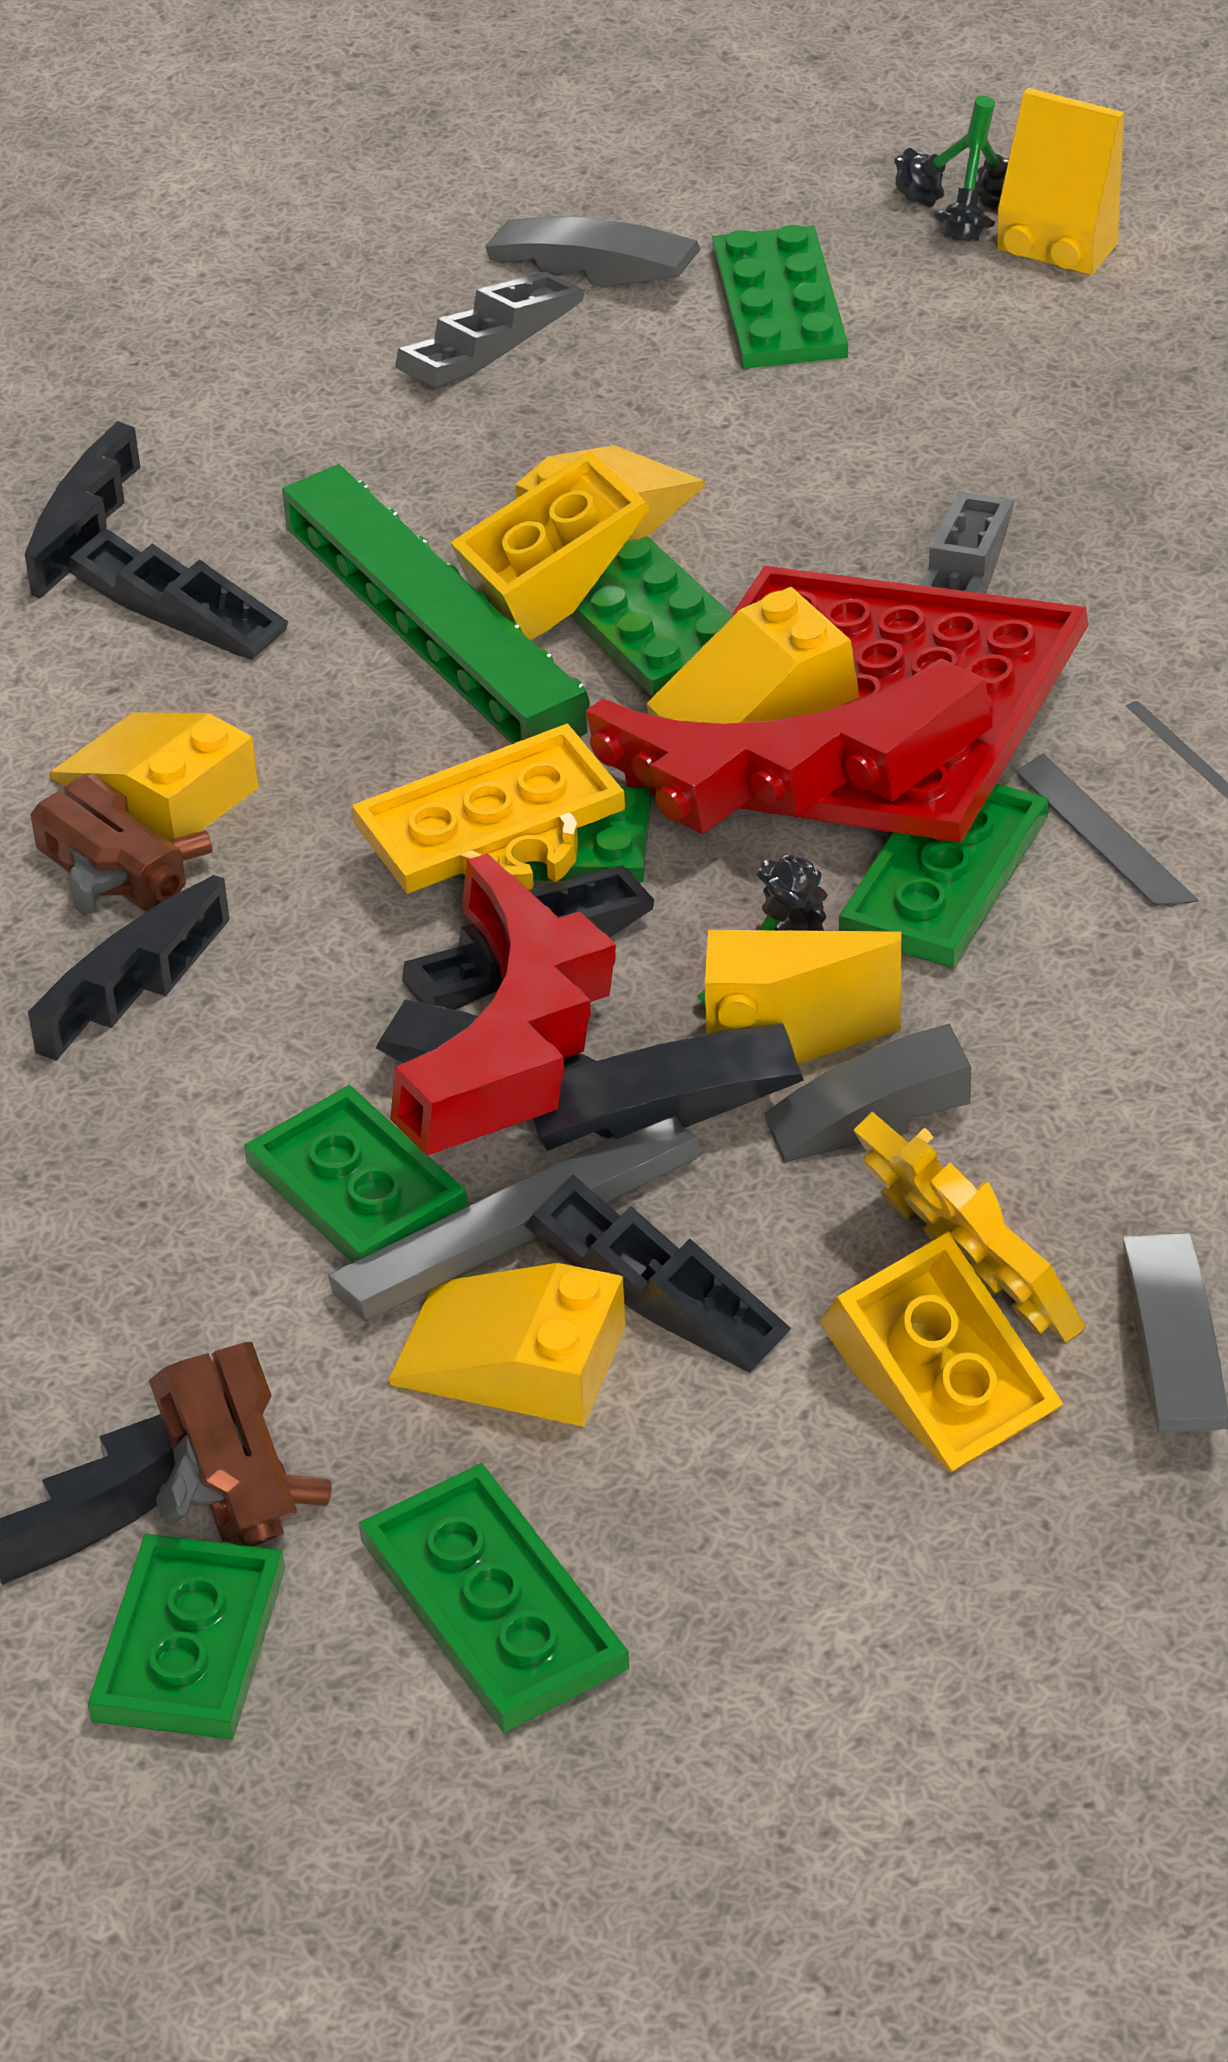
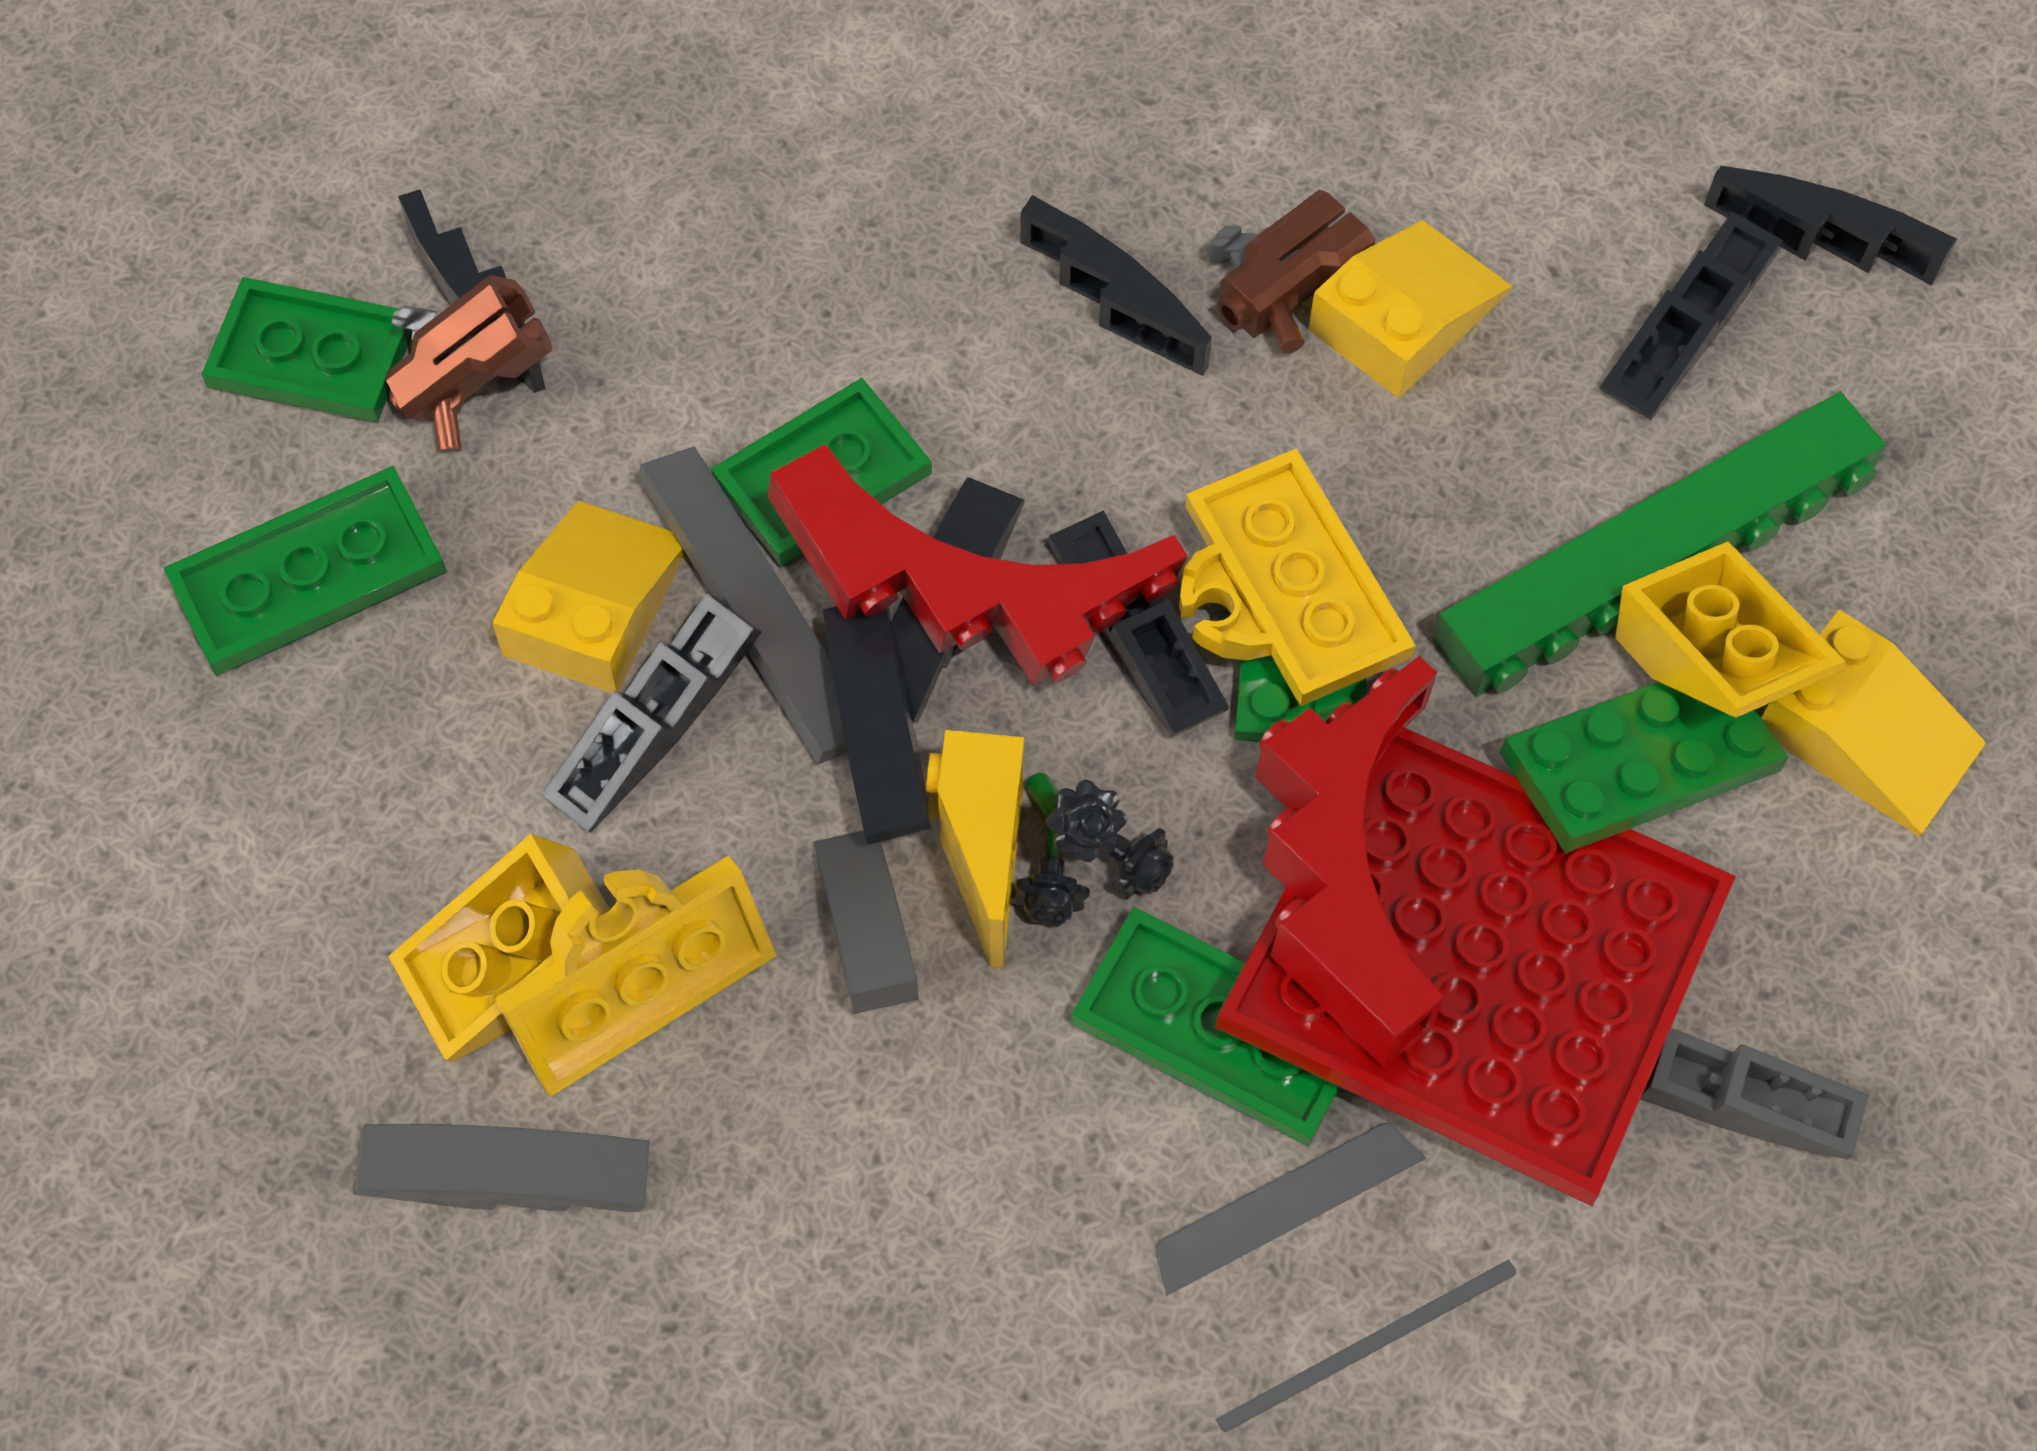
camera: 90 degrees right, 20 degrees up
yellow slope [646,587,860,724] -> none

